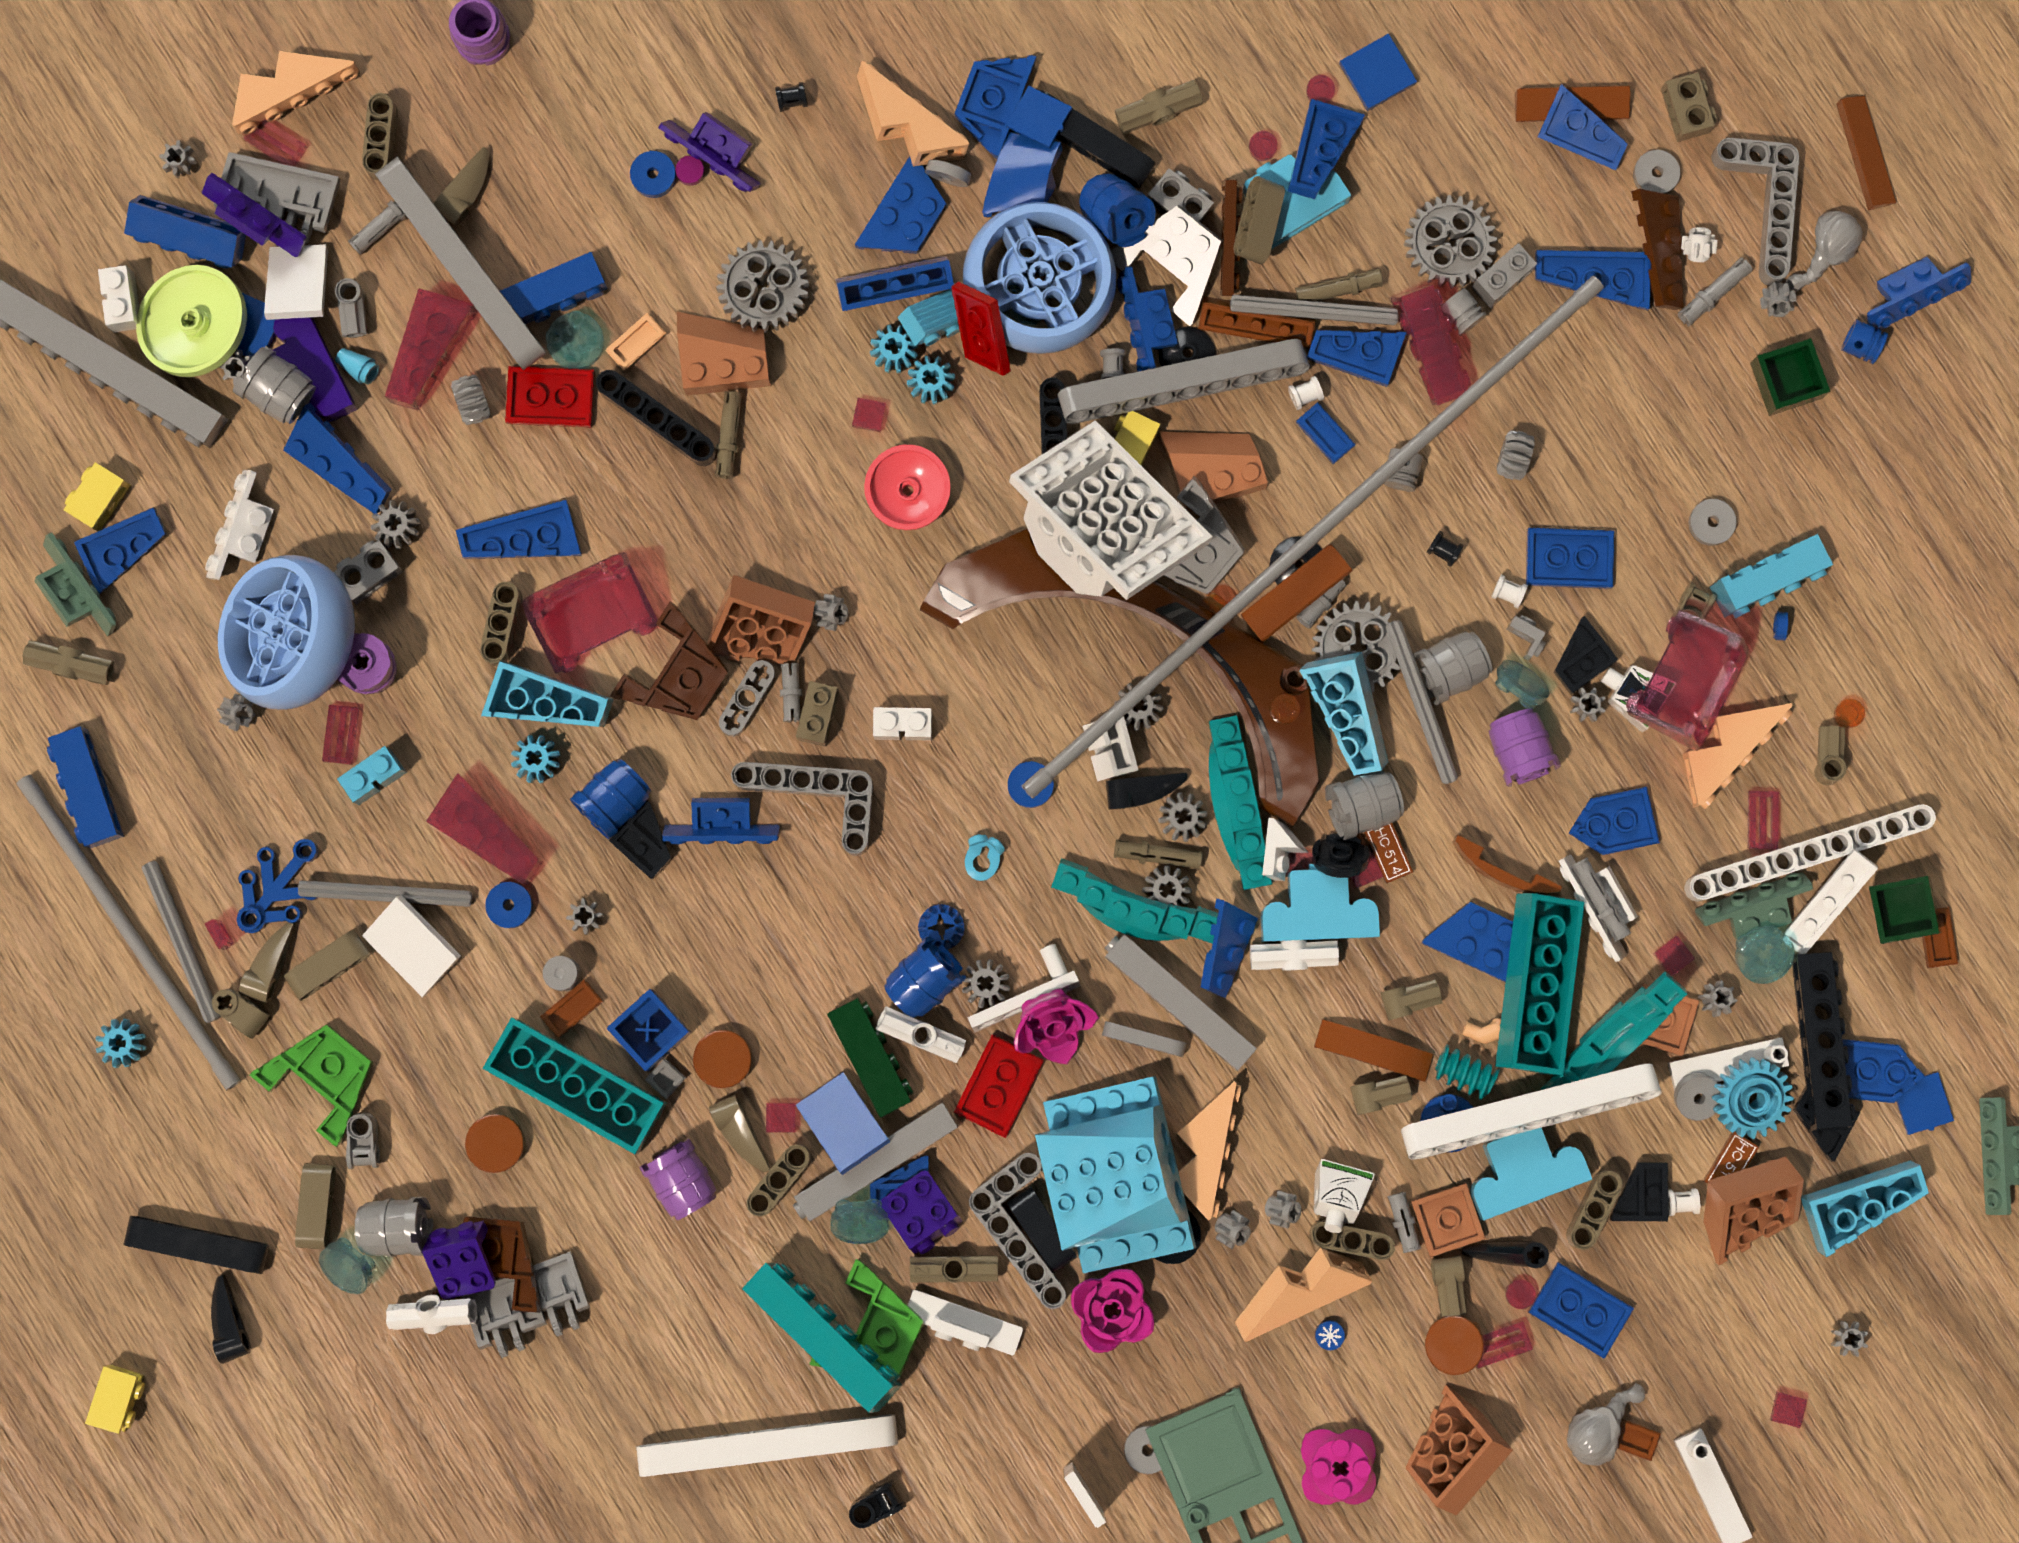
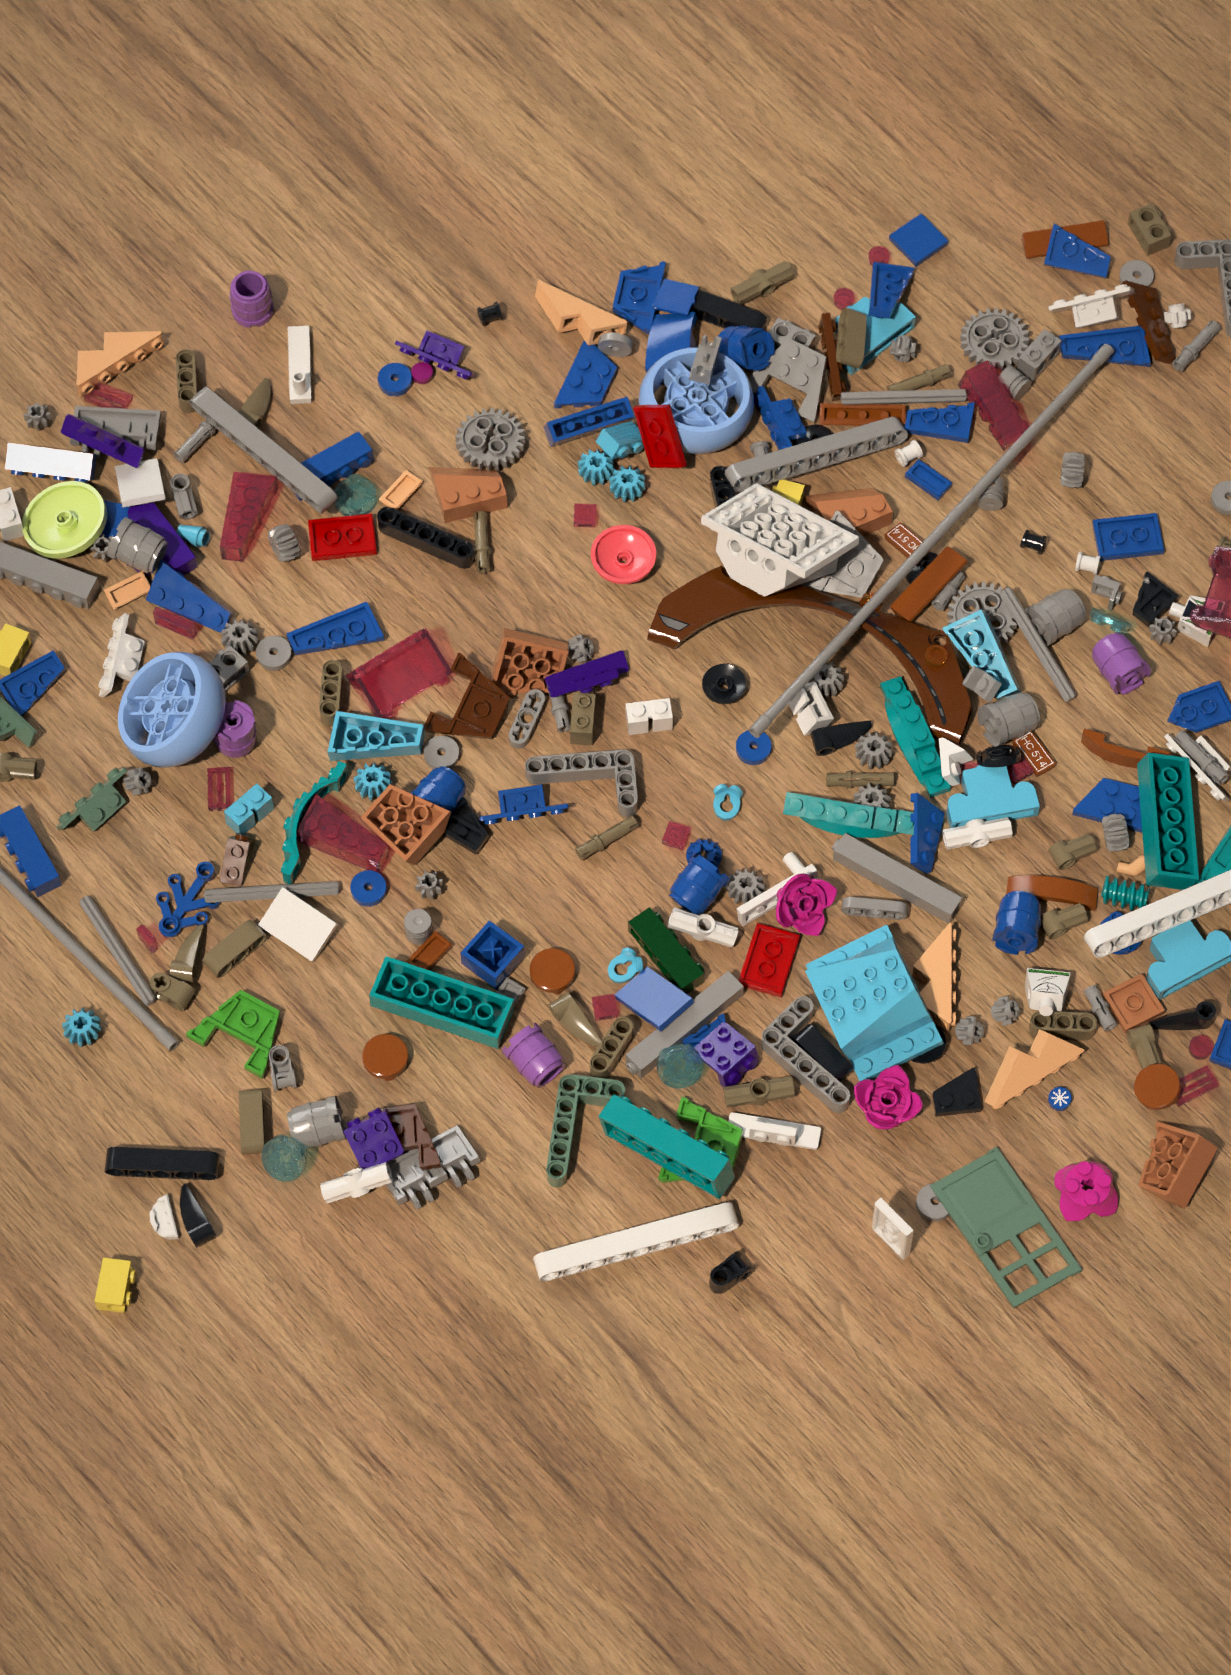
camera: 10 degrees left, 20 degrees down
none -> sand green bracket [55,767,127,831]
none -> light nougat tile [104,571,151,610]
none -> white tile [150,1194,179,1240]
none -> clear pink tile [153,607,197,639]
none -> bracket [220,833,255,886]
none -> light grey piece [256,636,292,671]
none -> teal piece [281,761,348,884]
none -> white piece [288,326,312,404]
none -> nougat wedge [360,784,451,865]
none -> light grey piece [424,736,459,769]
none -> dark purple bracket [545,650,629,698]
none -> sand green beam [546,1074,625,1188]
none -> dark tan pin [575,815,638,860]
none -> medium azure piece [608,947,643,983]
none -> clear pink tile [662,821,690,850]
none -> light grey hinge [689,335,722,385]
none -> black dish [702,664,746,704]
none -> dark orange tile [884,522,930,558]
none -> light grey gear [890,335,916,362]
none -> black wing [932,1068,982,1117]
none -> light grey bracket [962,666,1002,702]
none -> blue piece [992,891,1041,955]
none -> white bracket [1048,284,1135,329]
none -> light grey gear [1102,814,1129,852]

